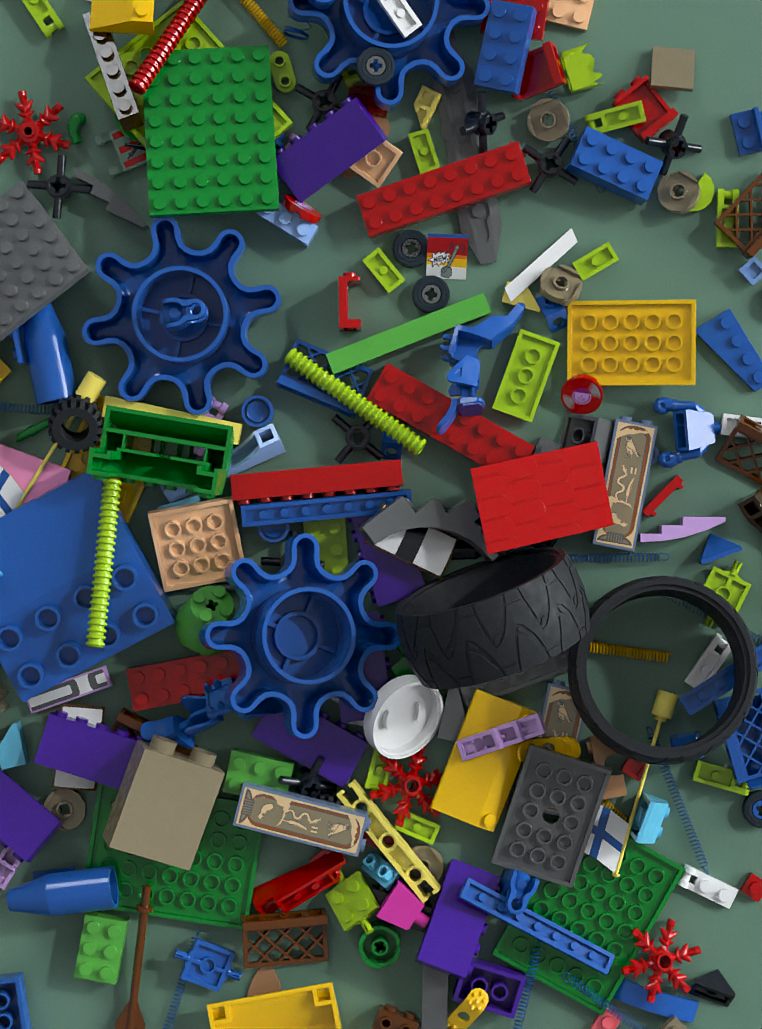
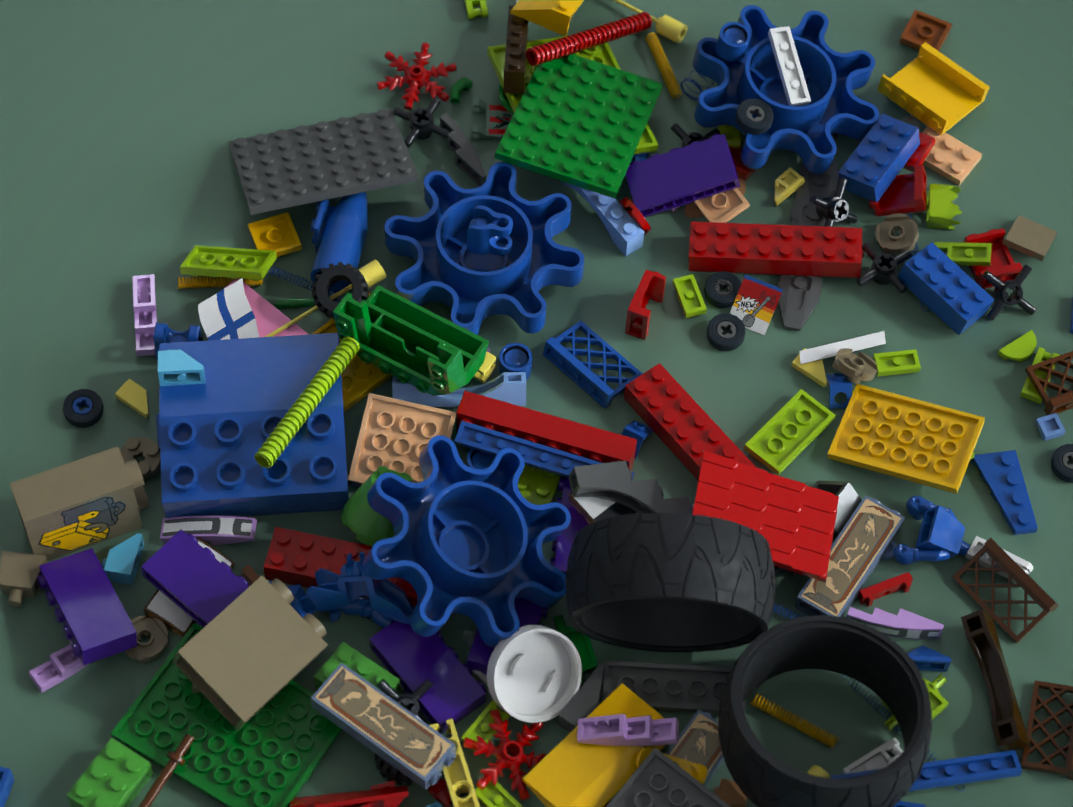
camera: 25 degrees right, 30 degrees down
blue piece [6,865,119,917] -> none
lime plate [270,51,296,94] -> none
lime piece [284,348,426,456] -> none
bright green tile [326,293,491,375] -> none
black bar [332,414,384,464] -> none
lime plate [408,128,440,174] -> none
blue piece [436,303,525,435] -> none
red tile [561,374,603,415] -> none
dark tan plate [657,171,701,215] -> none

